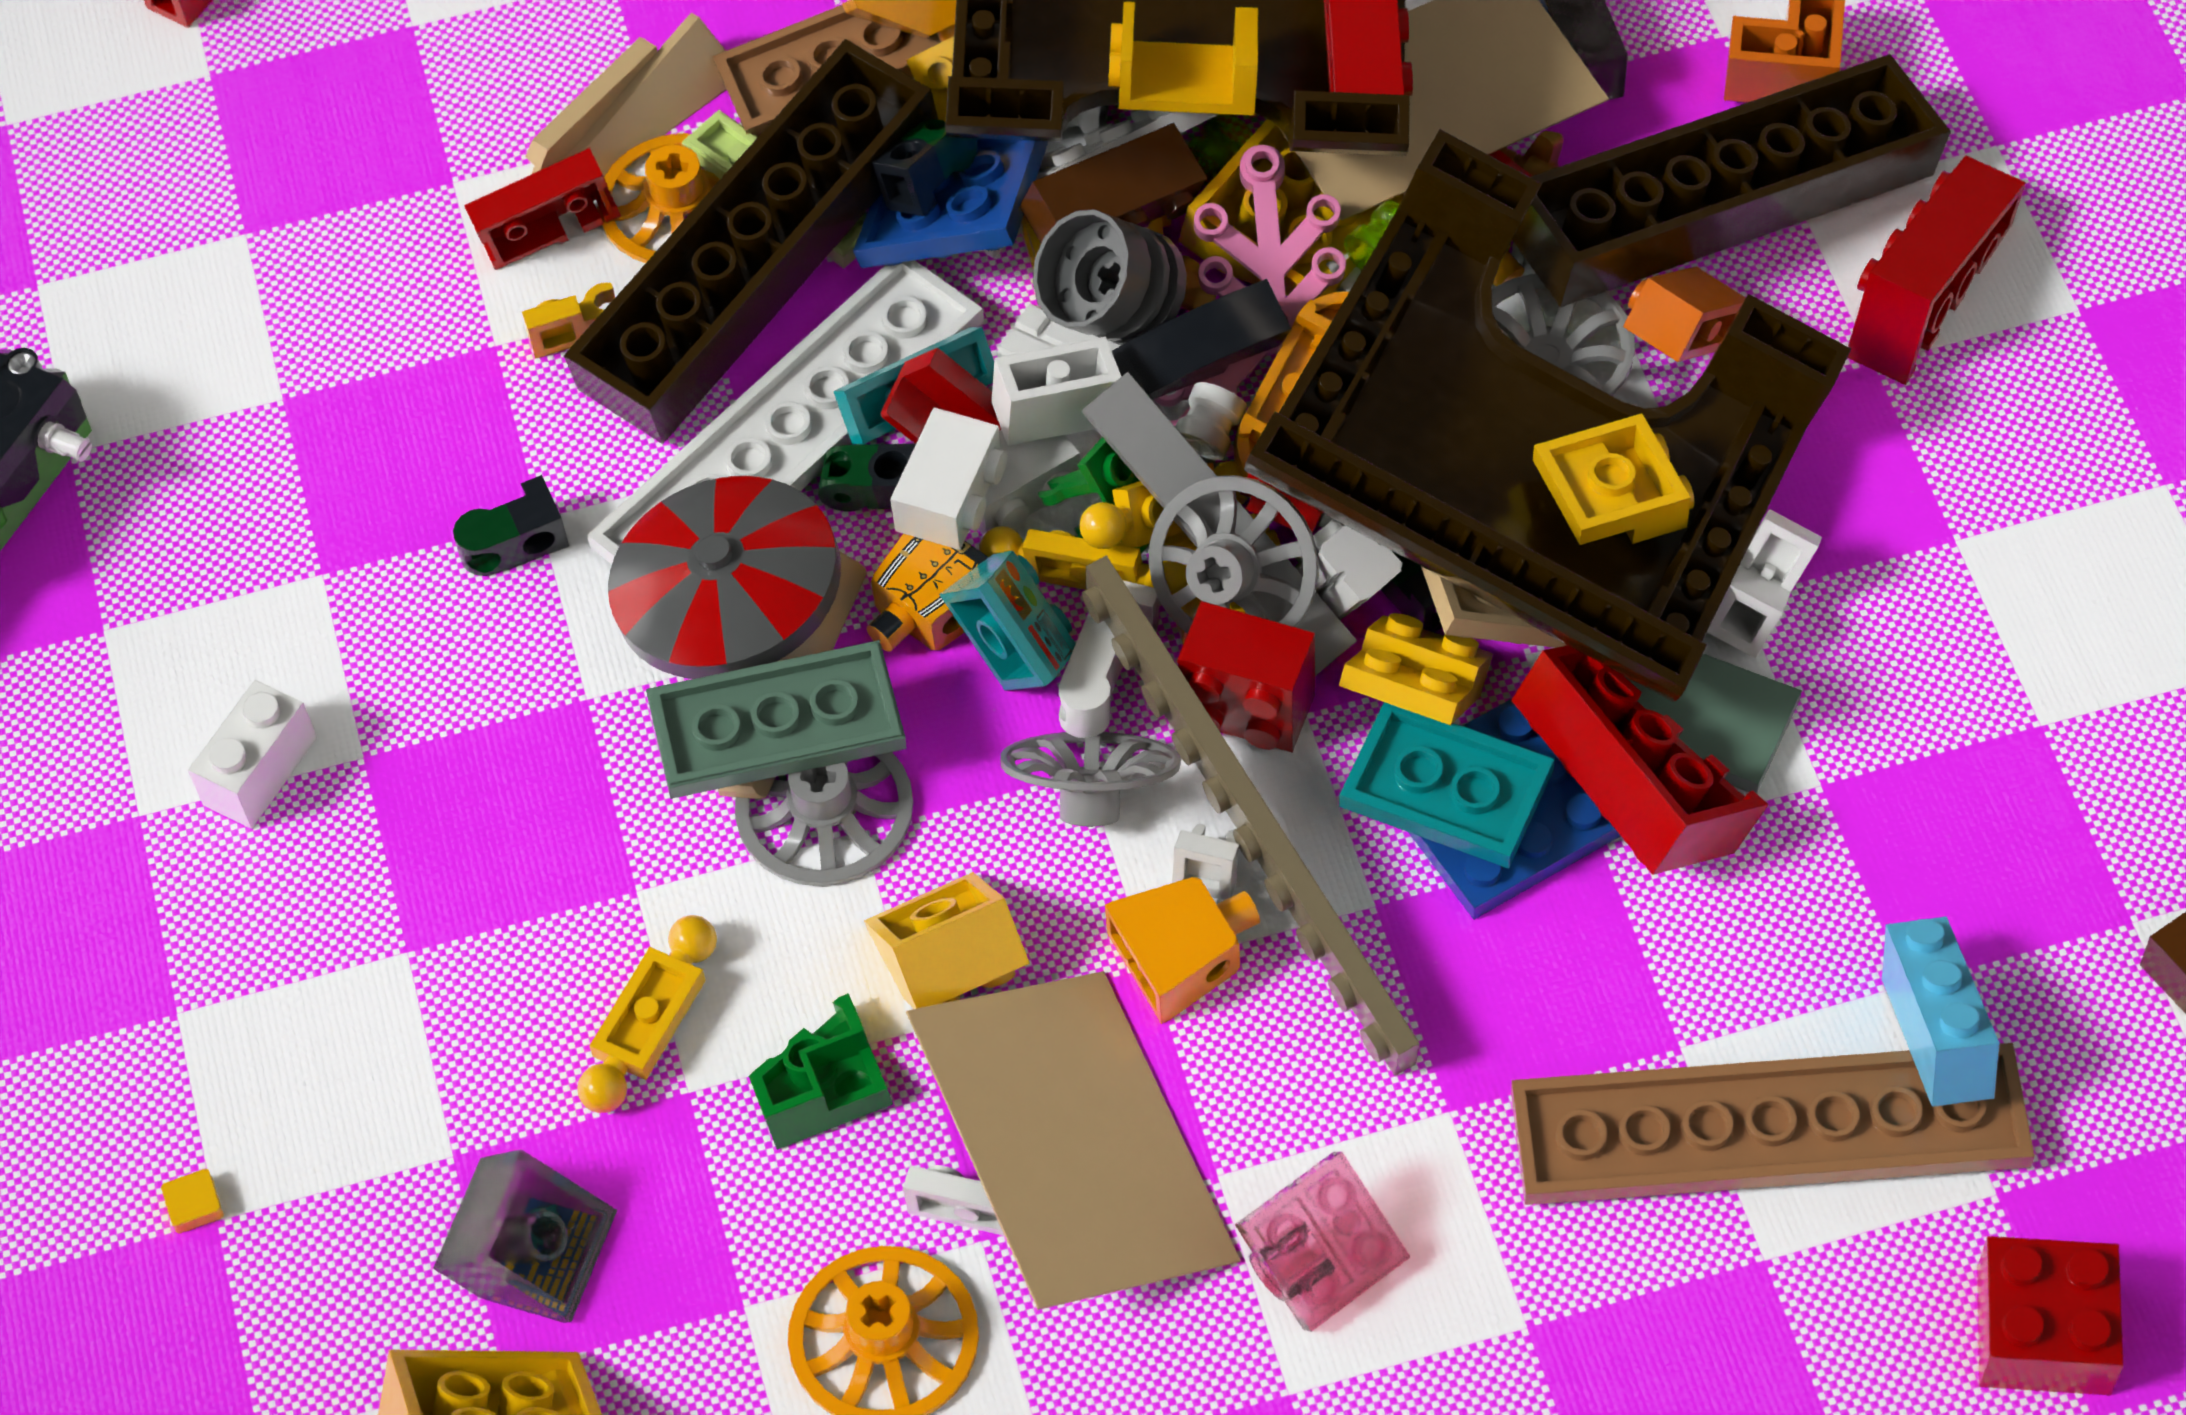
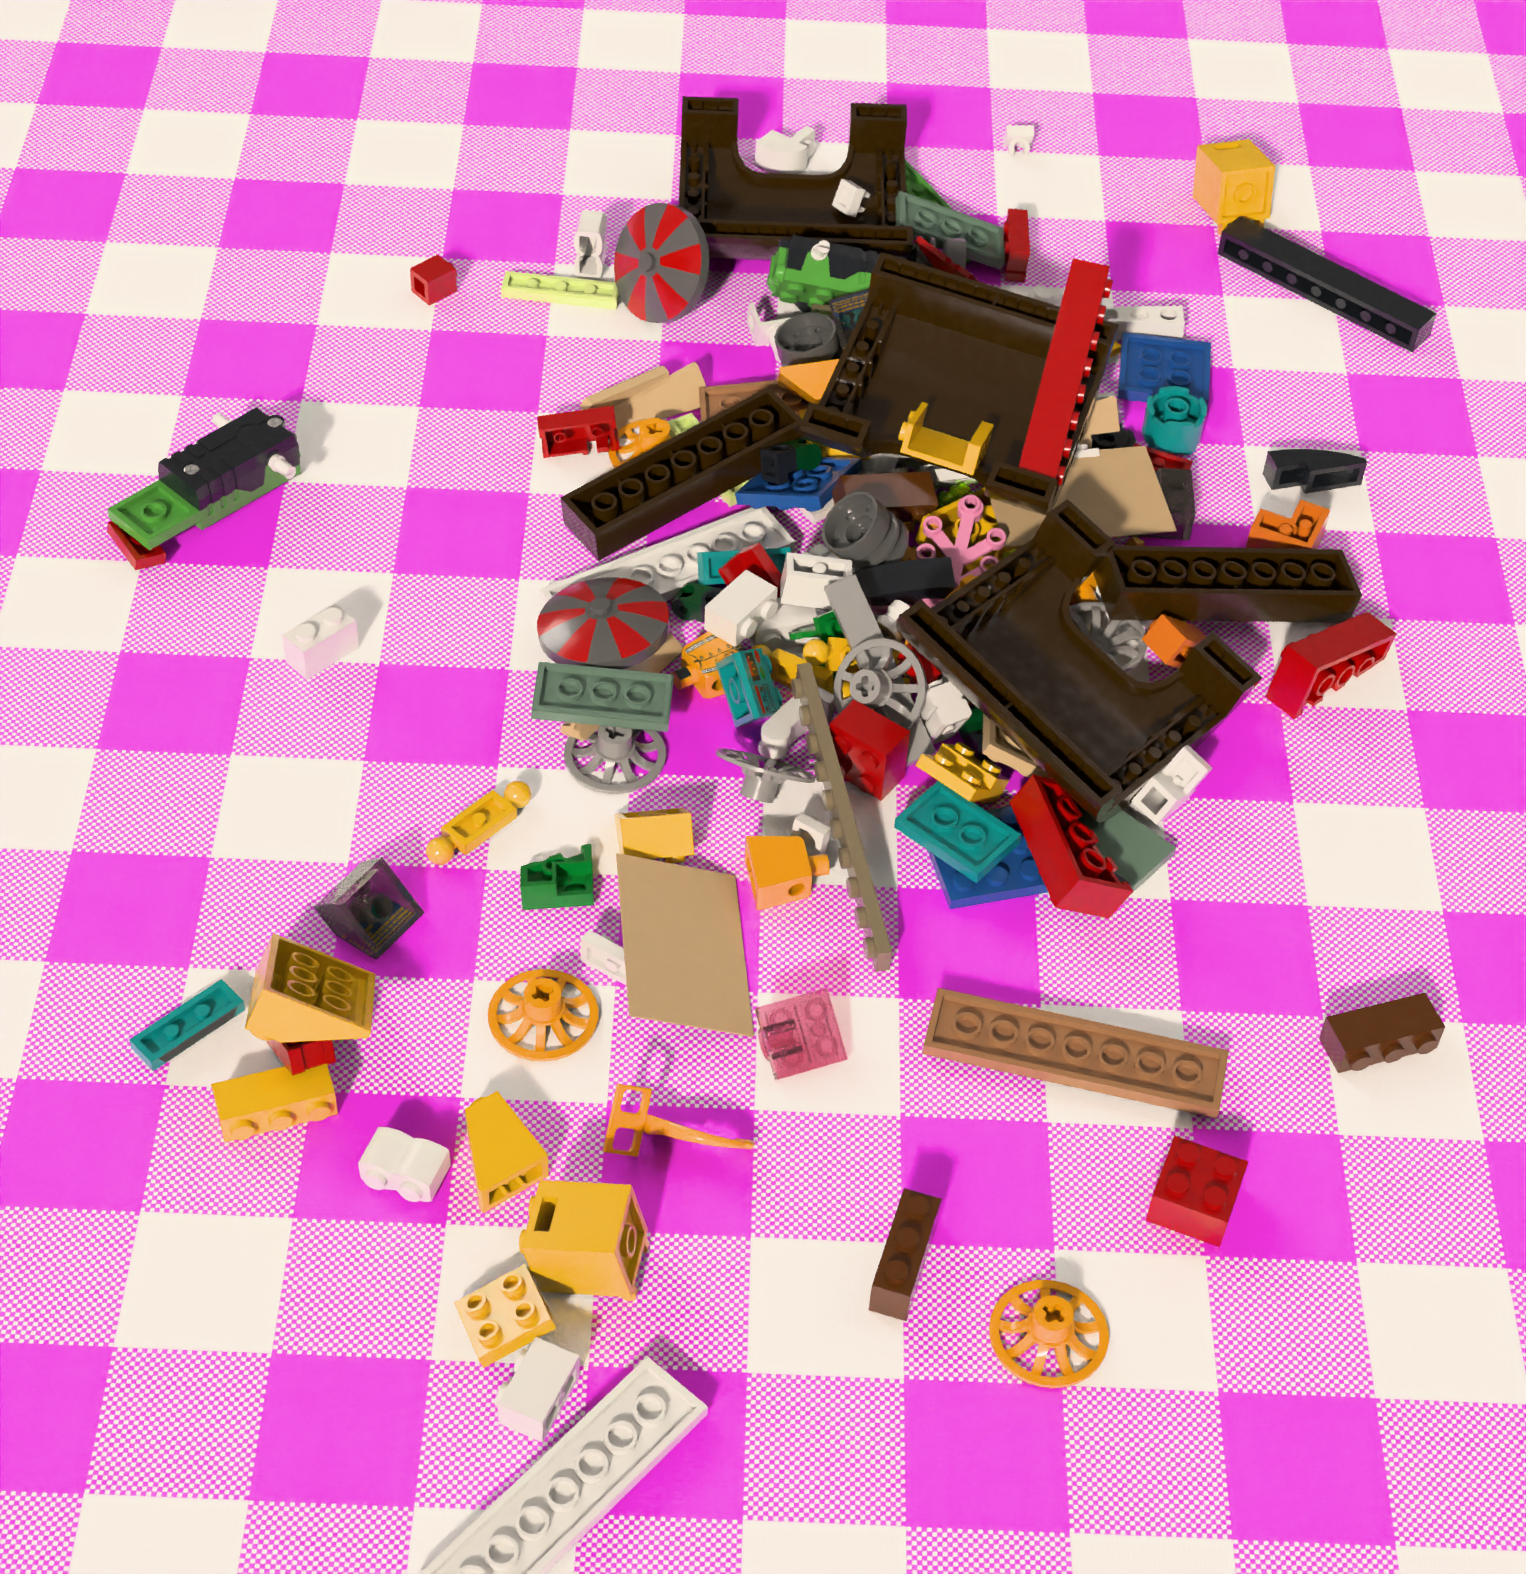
camera: 10 degrees right, 10 degrees down
yellow piece [161,1169,224,1234] -> none
leg [453,475,569,576] -> none
yellow plate [522,282,615,359] -> none
yellow plate [1533,413,1694,545] -> none
medium azure brick [1882,916,1999,1107] -> none

